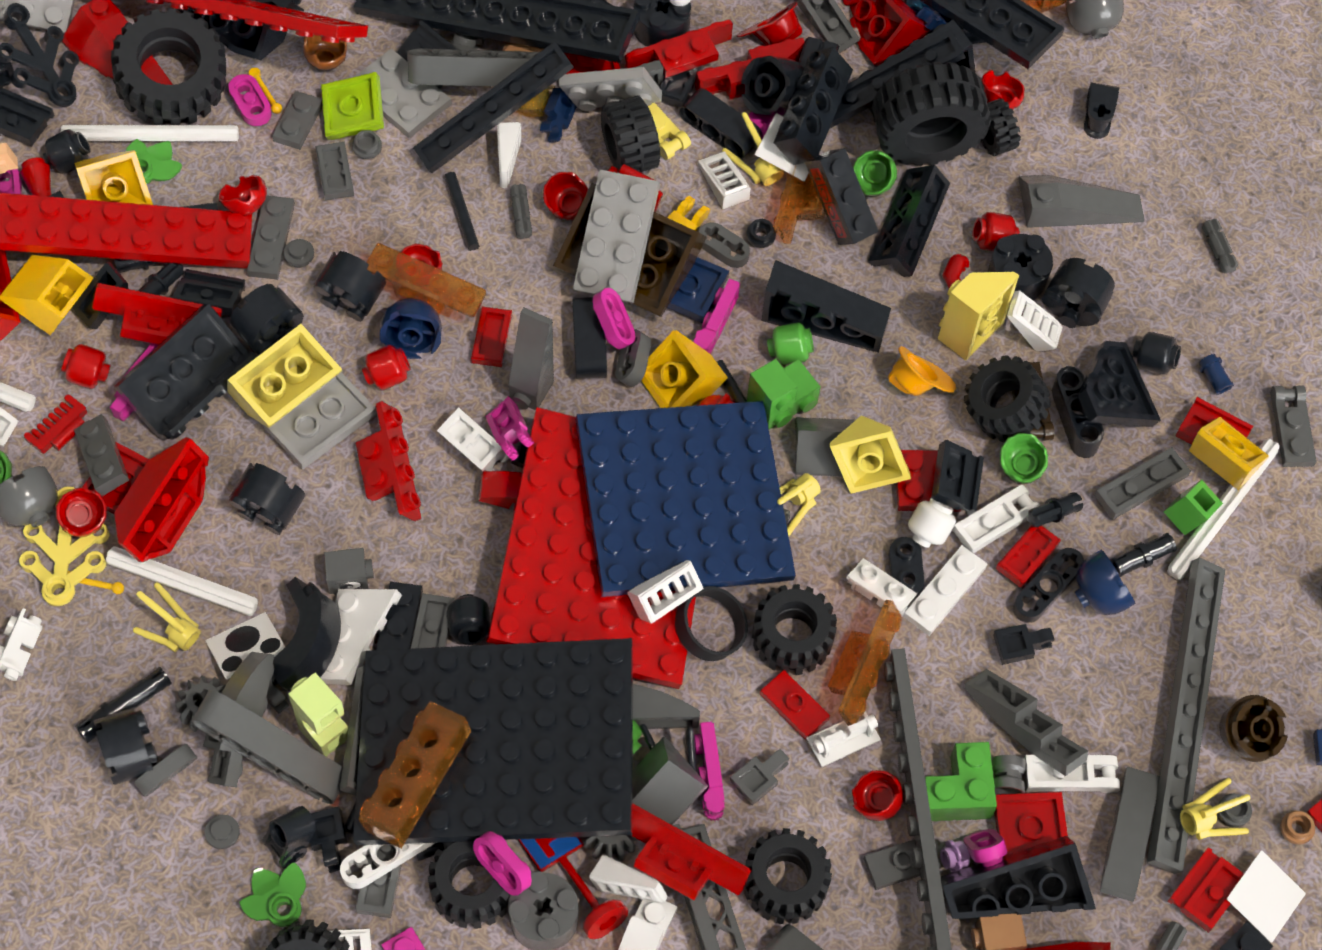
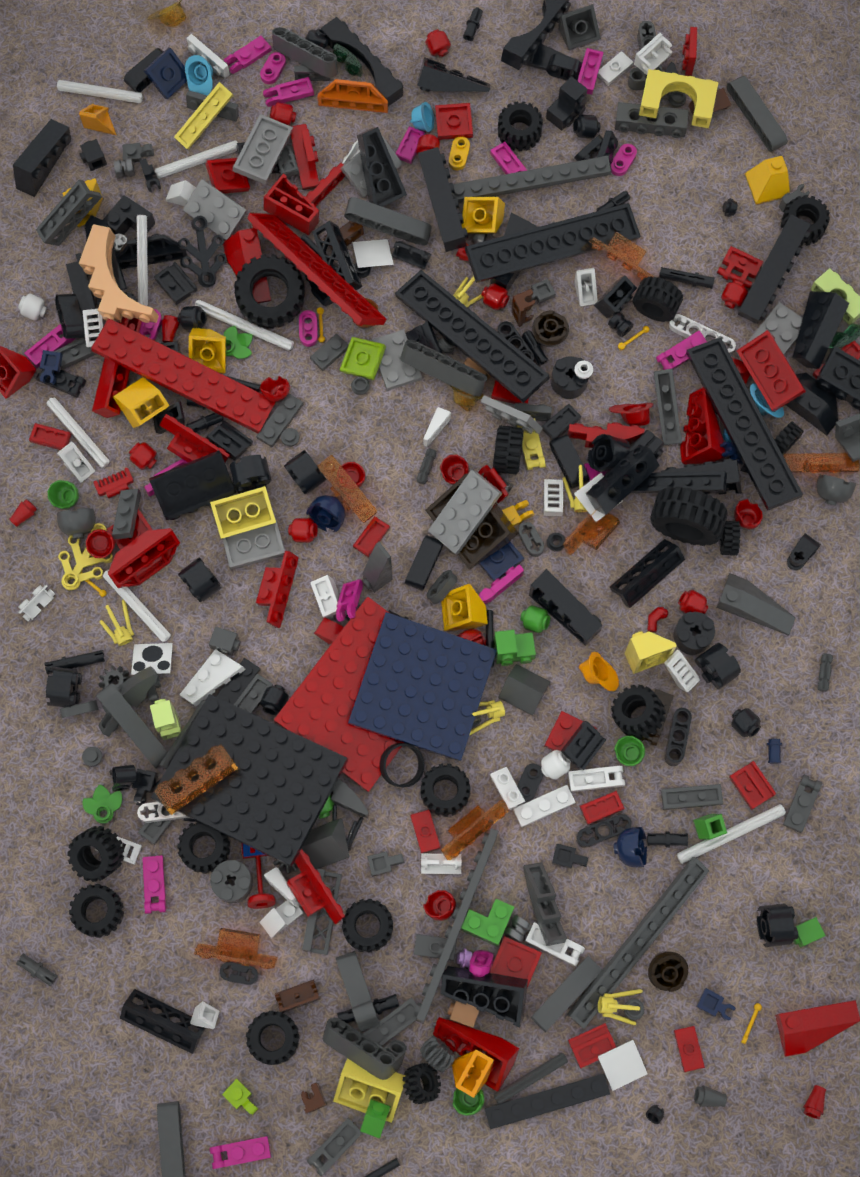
camera: 30 degrees right, 10 degrees up
black arch [273,577,341,692] -> none
dark grey plate [315,141,354,201] -> none
black plate [413,41,574,173] -> none
black bar [444,172,480,251] -> none
dark pink plate [473,831,532,896] -> none
dark blue plate [540,88,577,142] -> none
dark pink plate [593,288,635,349] -> none
red bracket [625,19,733,78] -> none
white slope [628,560,704,624] -> none
dark pink hinge [694,721,725,821] -> none
black brick [805,148,879,245] -> none
light yellow slope [830,416,911,494] -> none
bright green hair [853,150,897,195] -> none
black axle [1026,492,1083,528] -> none
black plate [1078,341,1161,427] -> none
yellow slope [1189,417,1269,491] -> none
medium nougat plate [1280,811,1315,845] -> none

